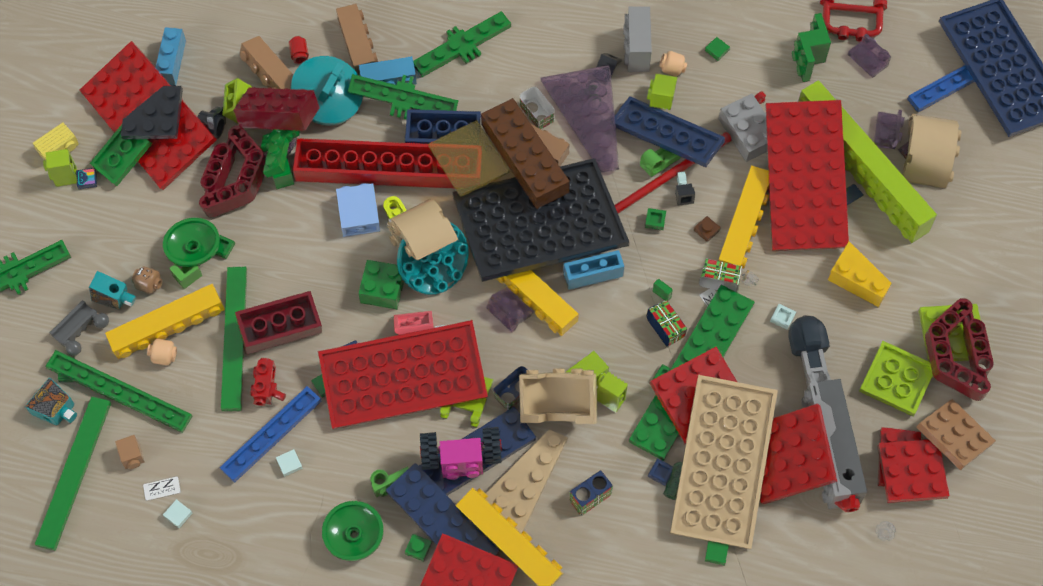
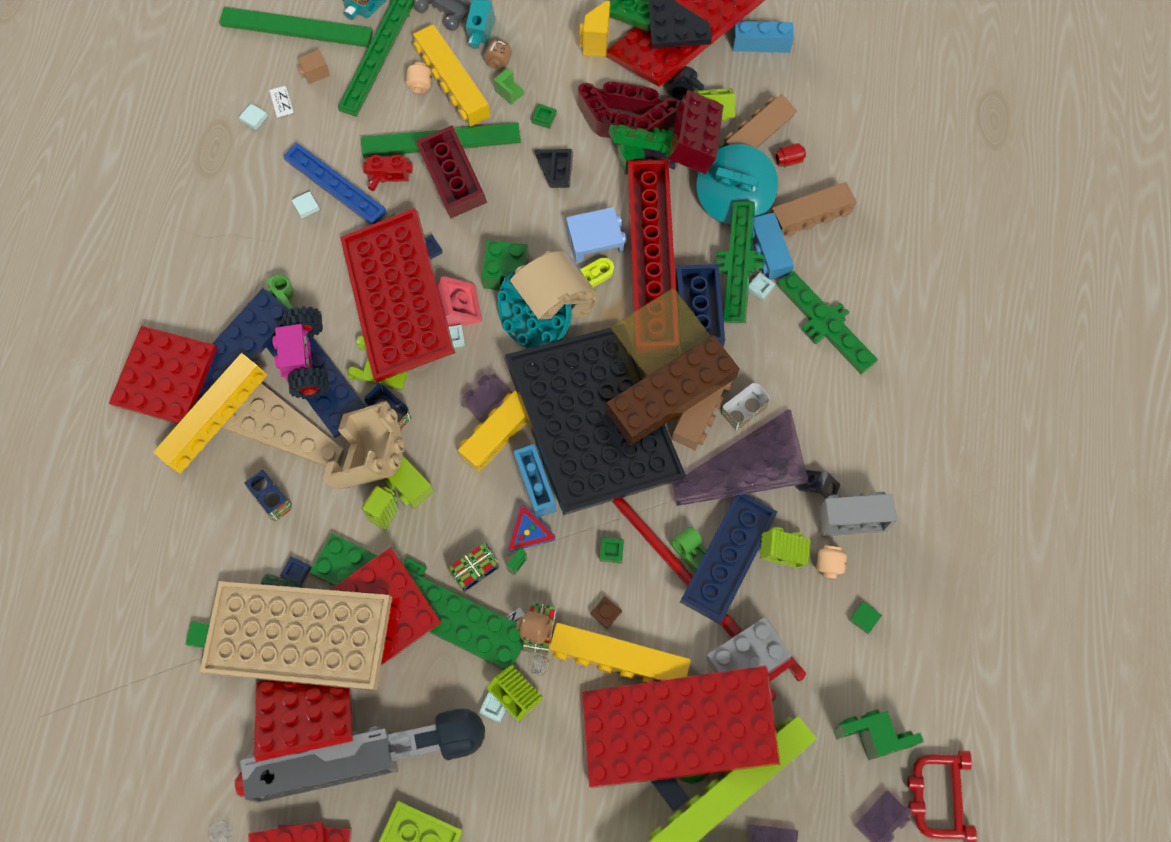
camera: 85 degrees right, 5 degrees up
green dish [163,218,220,267] -> none
green dish [322,501,384,561] -> none
green plate [405,534,432,562] -> none
black piece [675,172,695,206] -> none
yellow wedge [828,242,892,308] -> none
none -> lime brick [487,665,543,722]
none -> piece [508,505,556,552]
none -> medium nougat head [517,611,553,644]
none -> black wing [534,149,573,188]
none -> yellow slope [580,1,610,57]
none -> light aqua tile [749,272,776,301]

